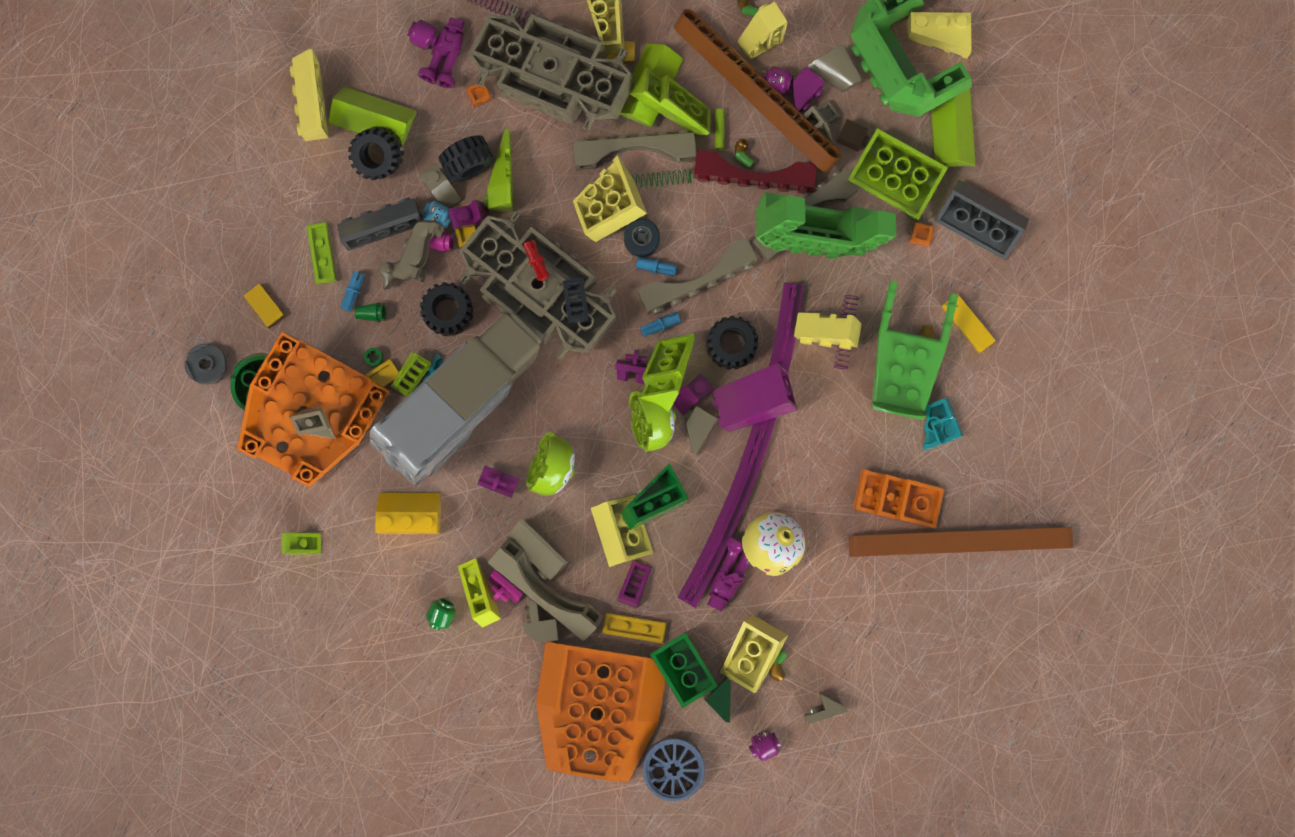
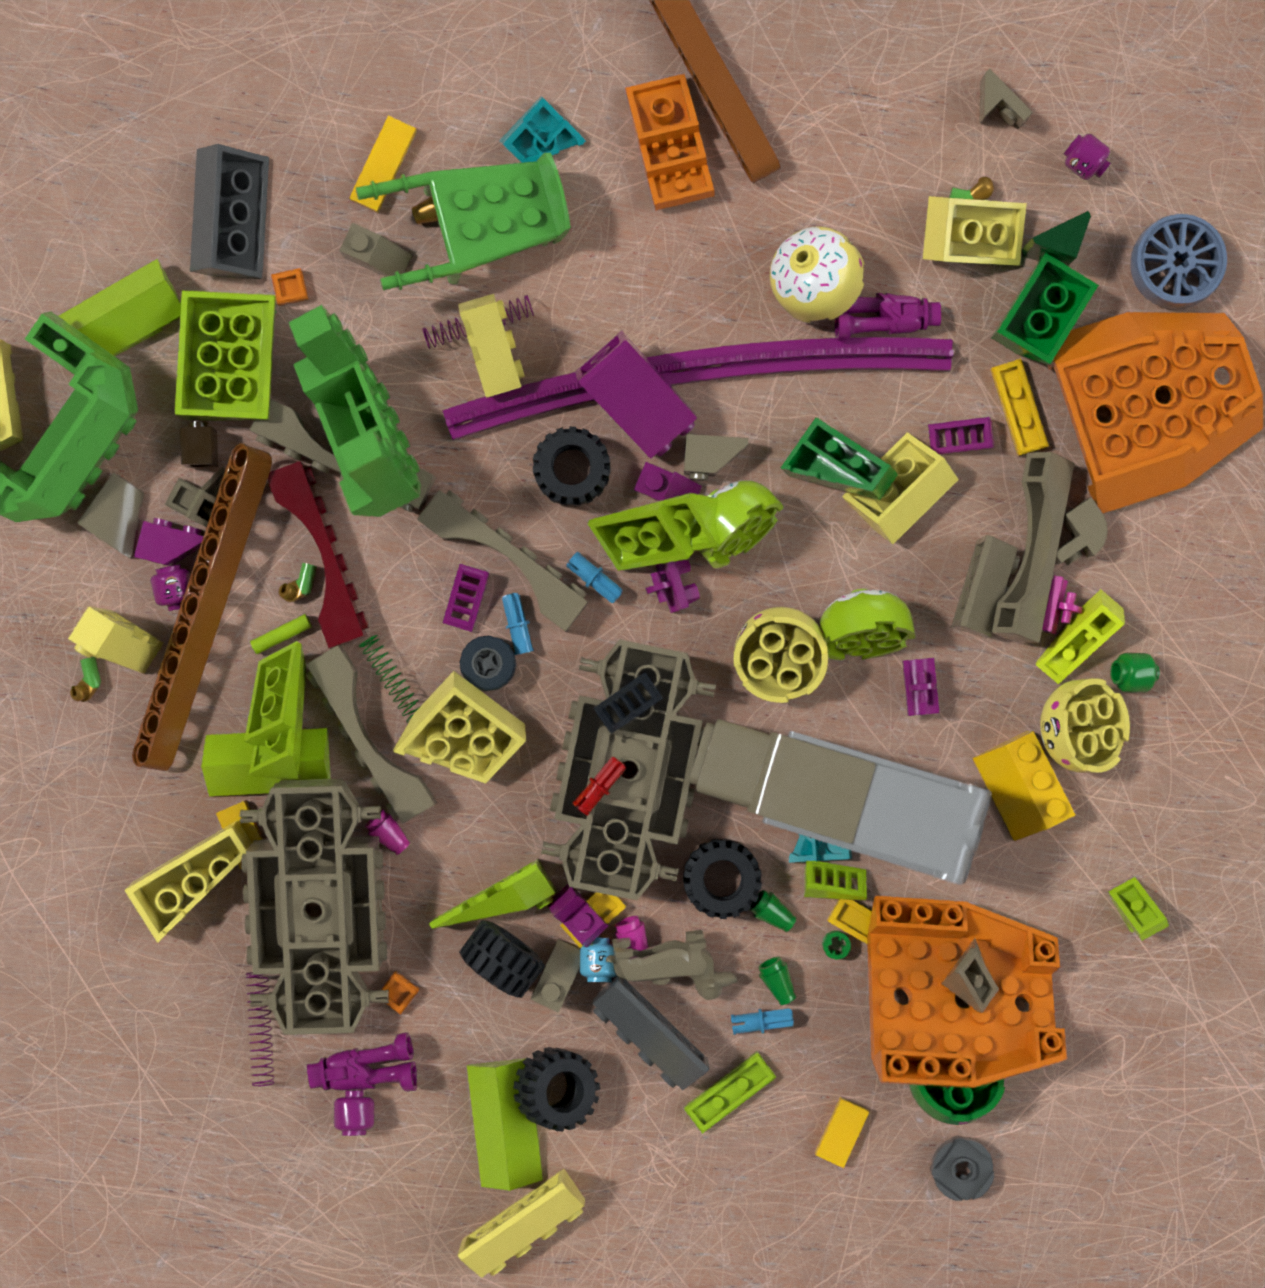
camera: 115 degrees left, 5 degrees up
none -> dark tan slope [339,223,412,277]
none -> dark pink cone [365,809,410,855]
none -> magenta slope [442,564,490,632]
none -> light yellow cylinder [734,607,828,703]
none -> green cone [749,890,797,932]
none -> light yellow cylinder [1040,678,1130,773]

